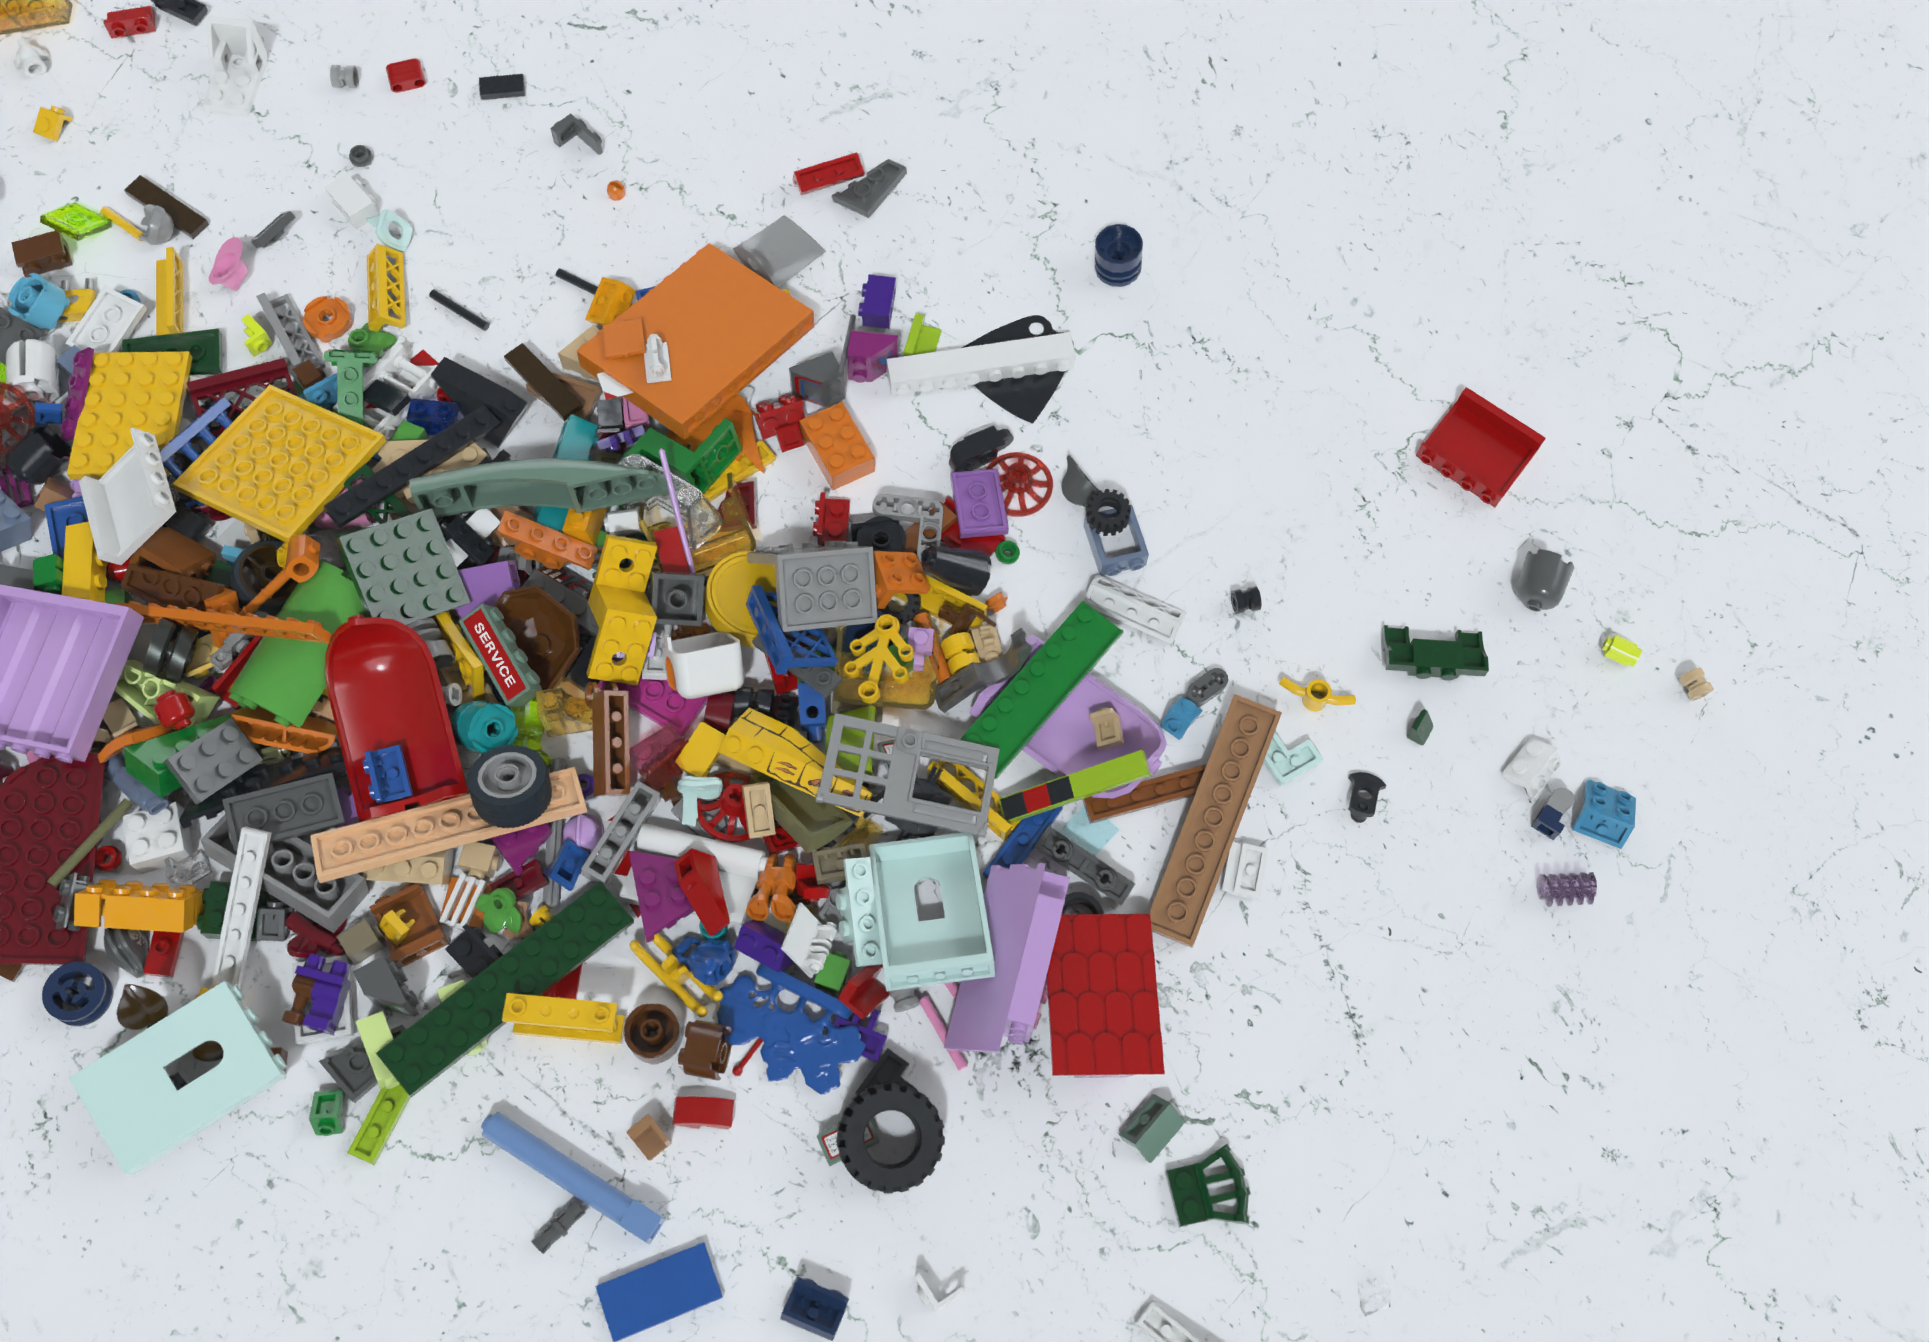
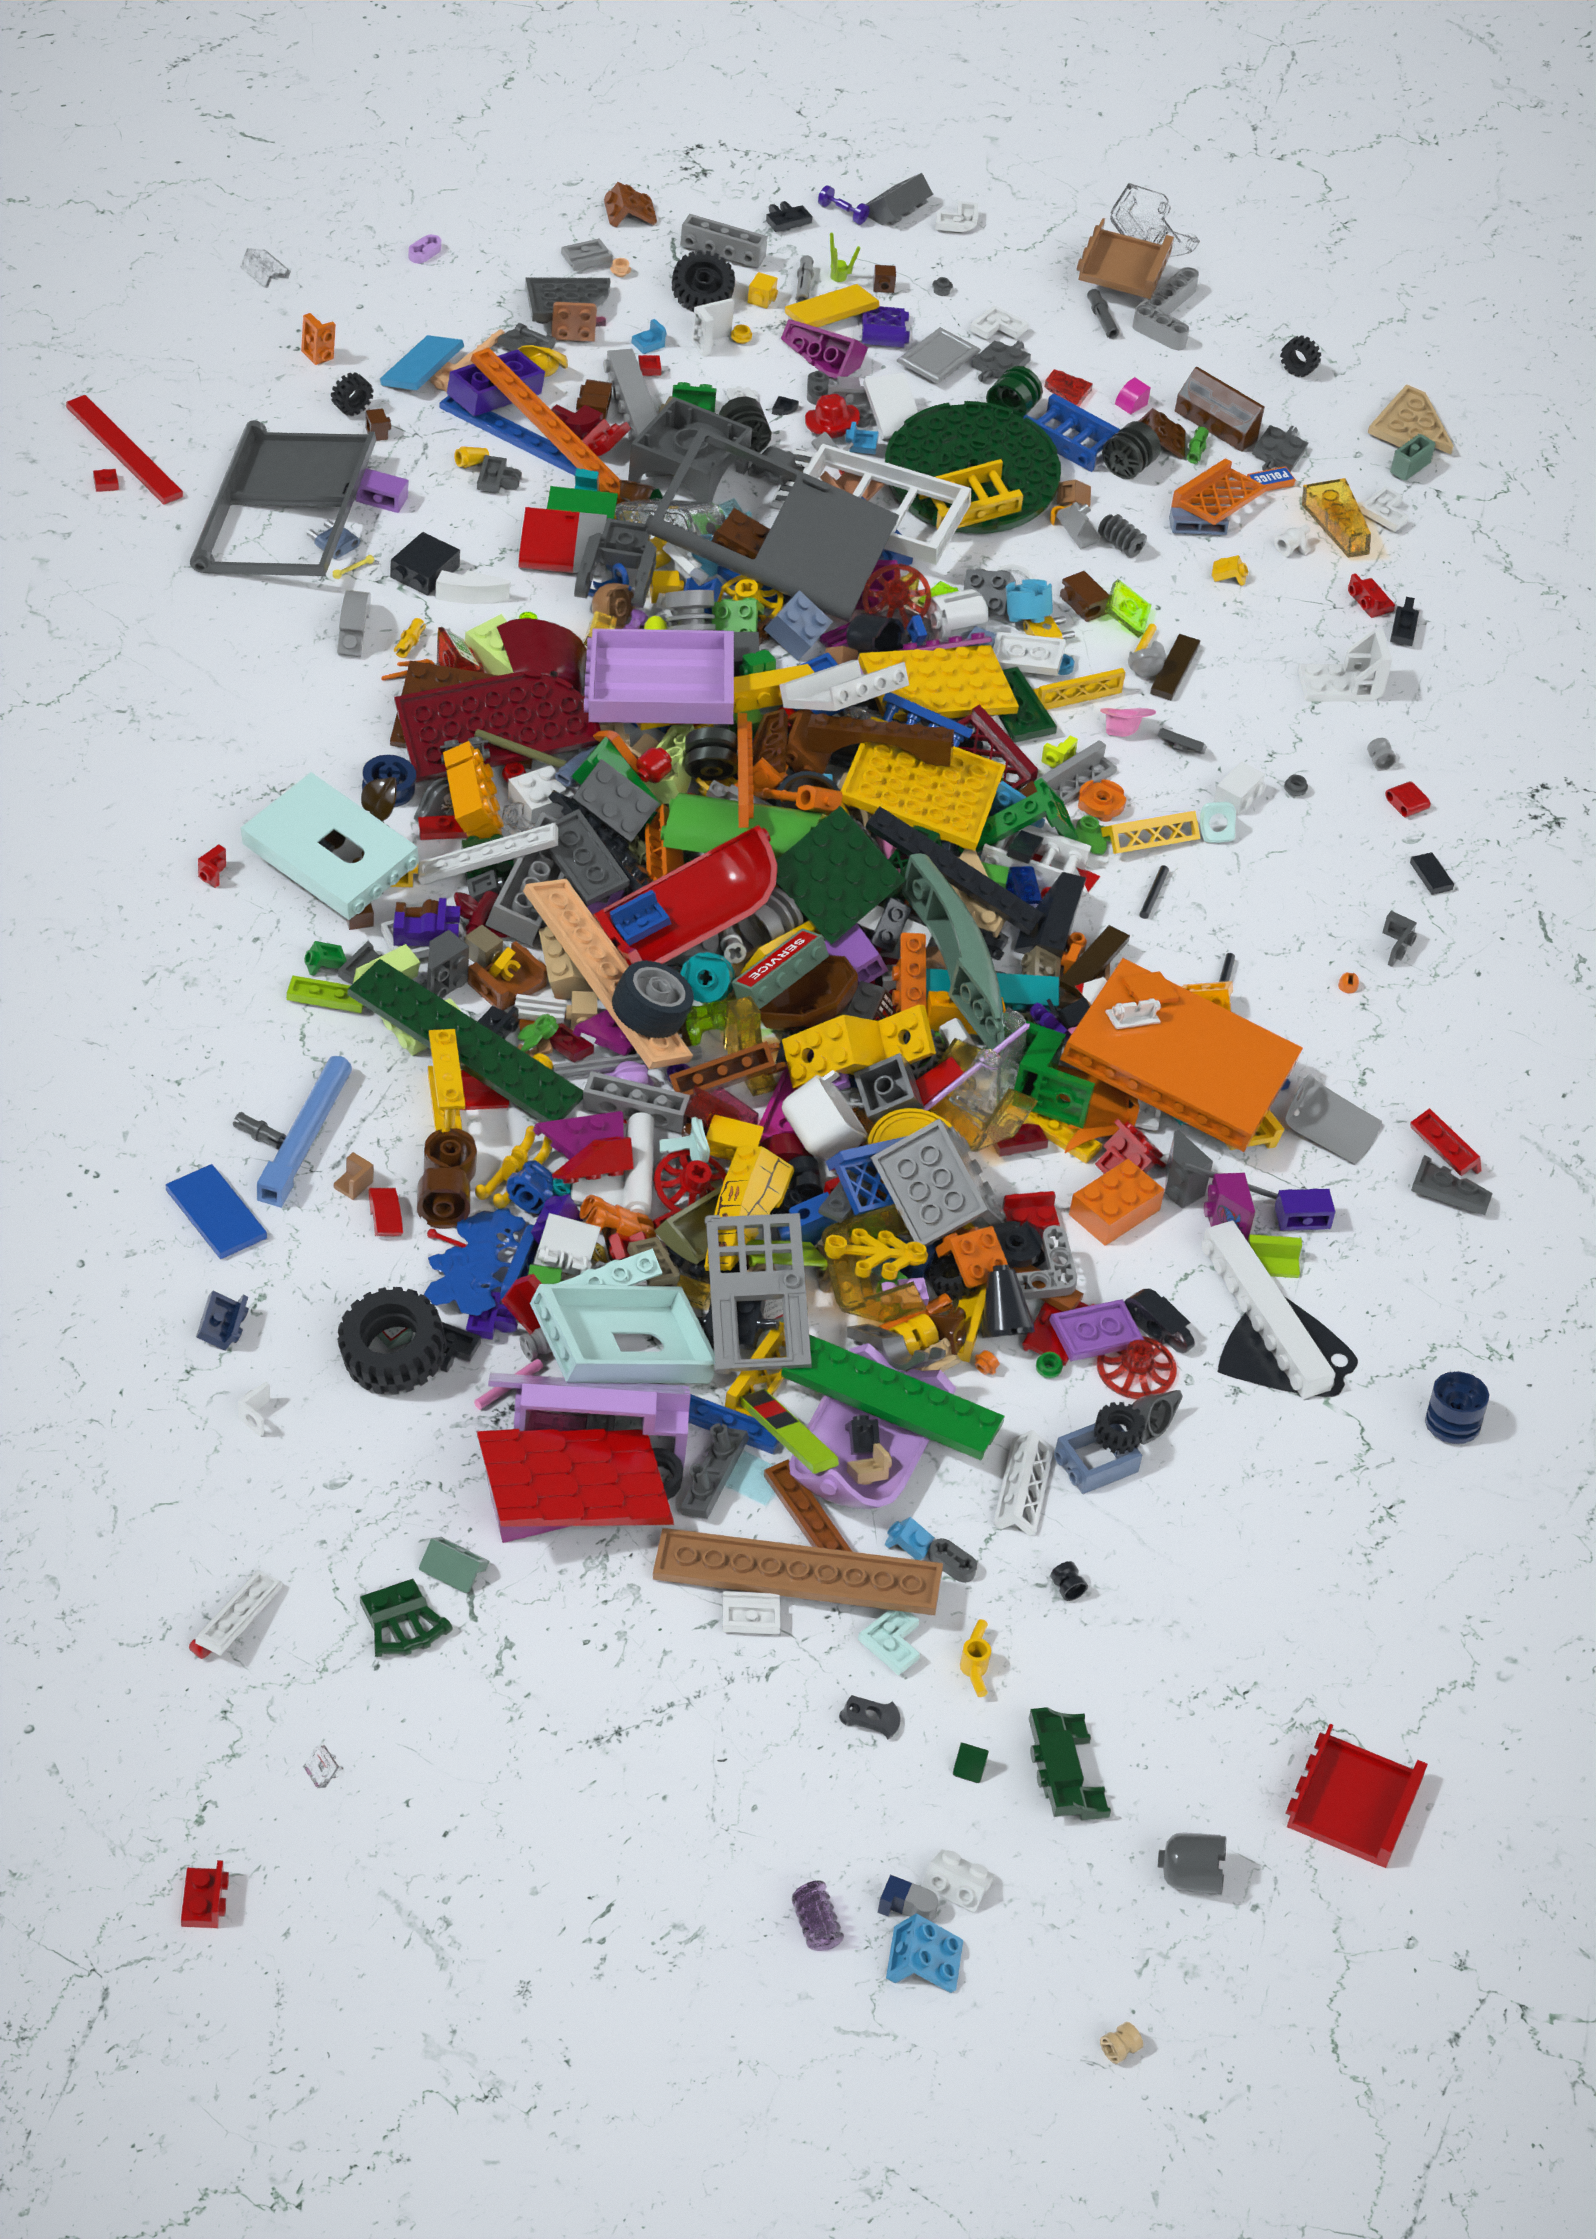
camera: 75 degrees right, 20 degrees down
blue slope [543,839,589,892] -> none
tan plate [742,782,776,839] -> none
neon yellow brick [1601,634,1642,667] -> none
none -> red bracket [198,844,226,888]
none -> reddish brown arch [807,714,954,767]
none -> black bracket [845,1415,880,1455]
none -> dark tan bracket [1021,945,1061,980]
none -> orange plate [1061,932,1087,975]

